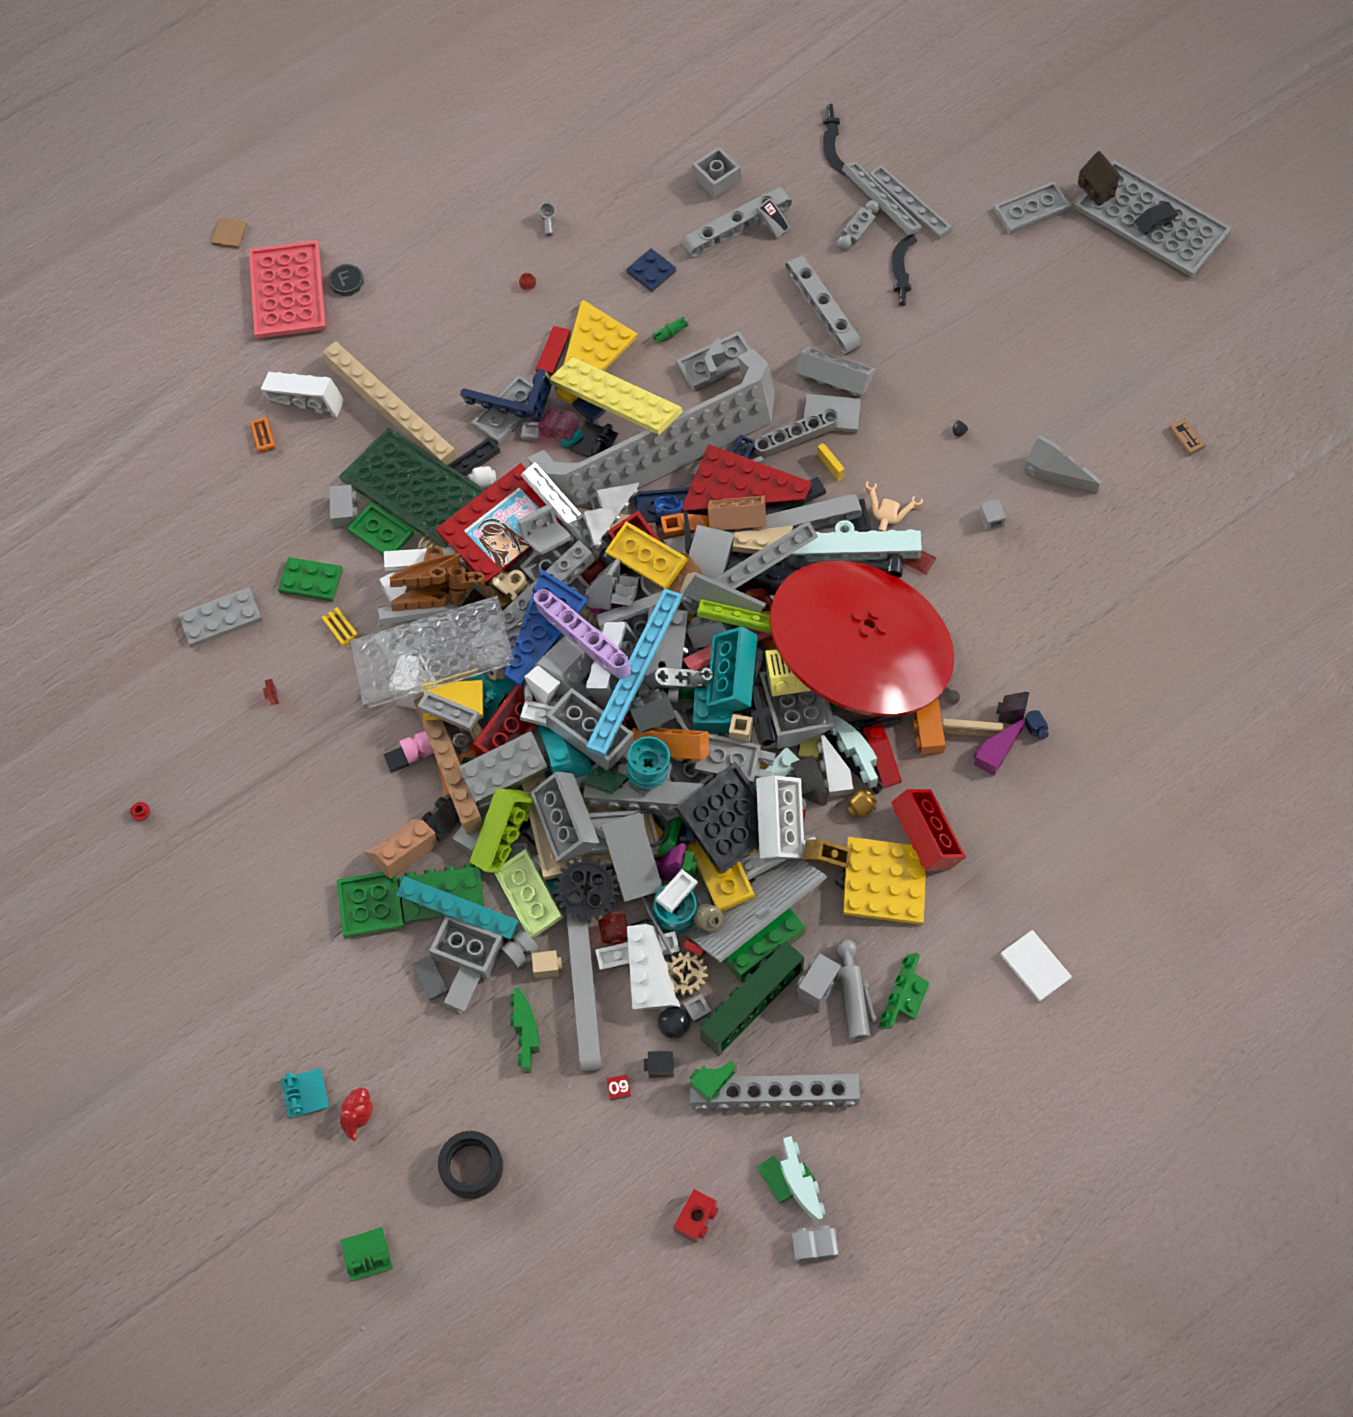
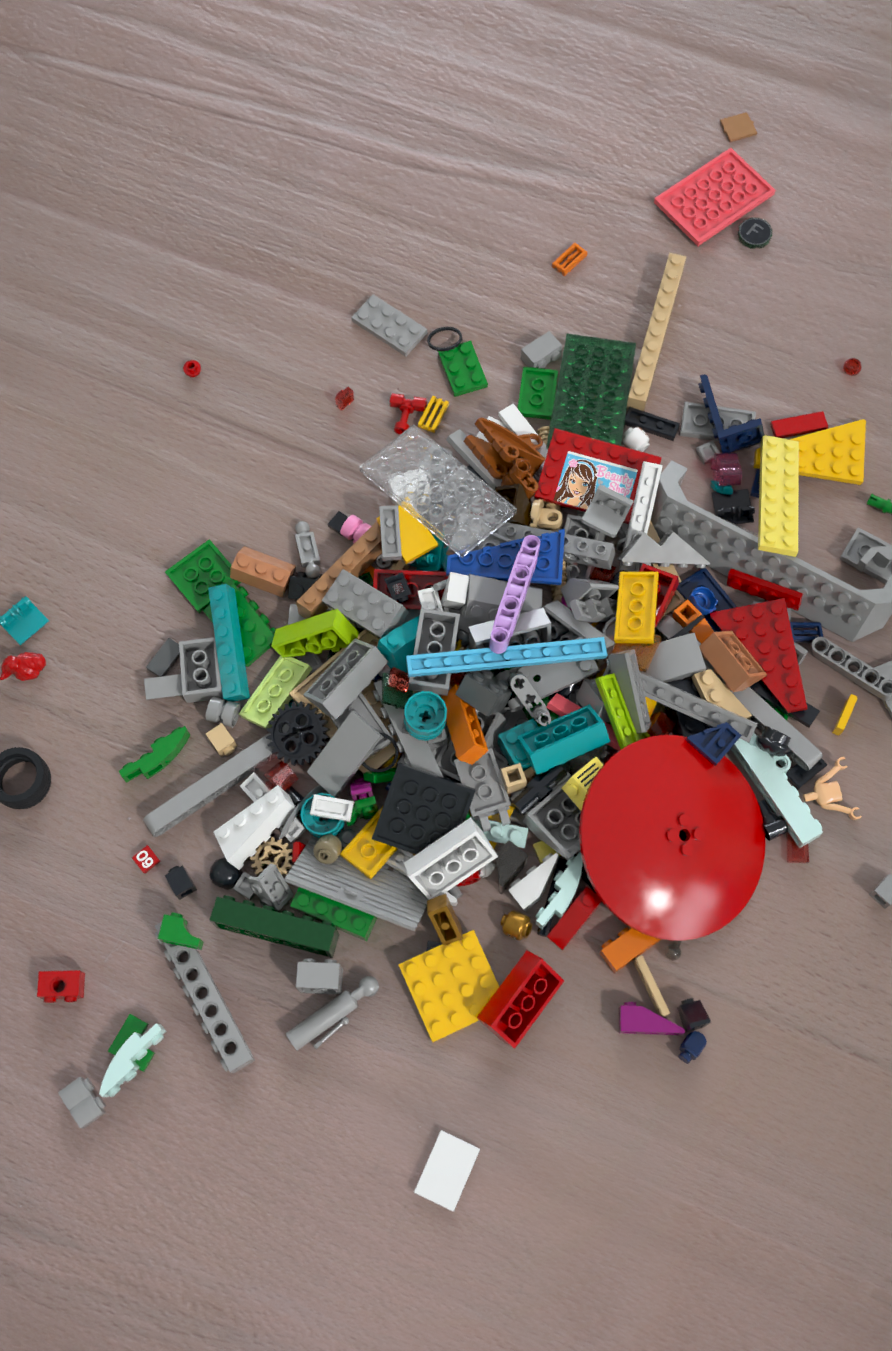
camera: 60 degrees right, 5 degrees up
white wedge [261,372,344,417] -> none
green bracket [878,953,930,1029] -> none
none -> light grey bracket [248,864,294,911]
none -> light grey plate [295,521,320,578]
none -> black window [384,572,412,603]
none -> clear red tile [387,667,410,693]
none -> red bar [390,393,427,435]
none -> black piece [427,327,462,351]
none -> dark blue wing [686,722,742,766]
none -> red plate [727,568,803,611]
none -> black piece [756,726,791,757]

